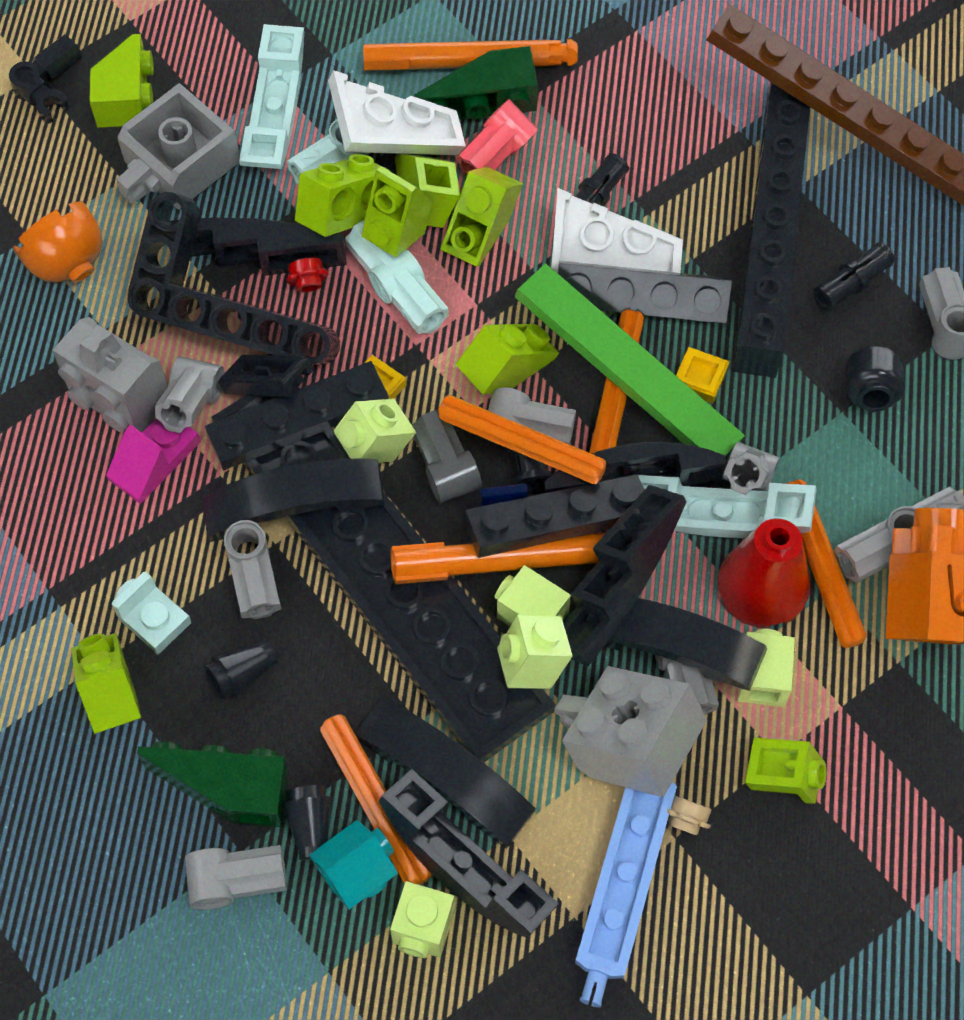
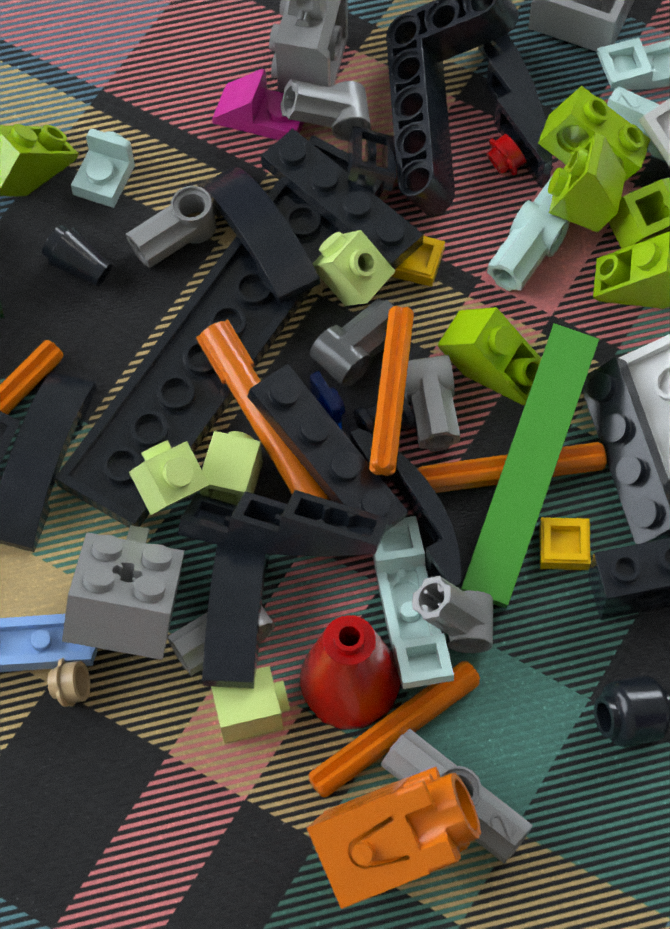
camera: 70 degrees right, 0 degrees up
lime bracket [745,737,827,804] -> none

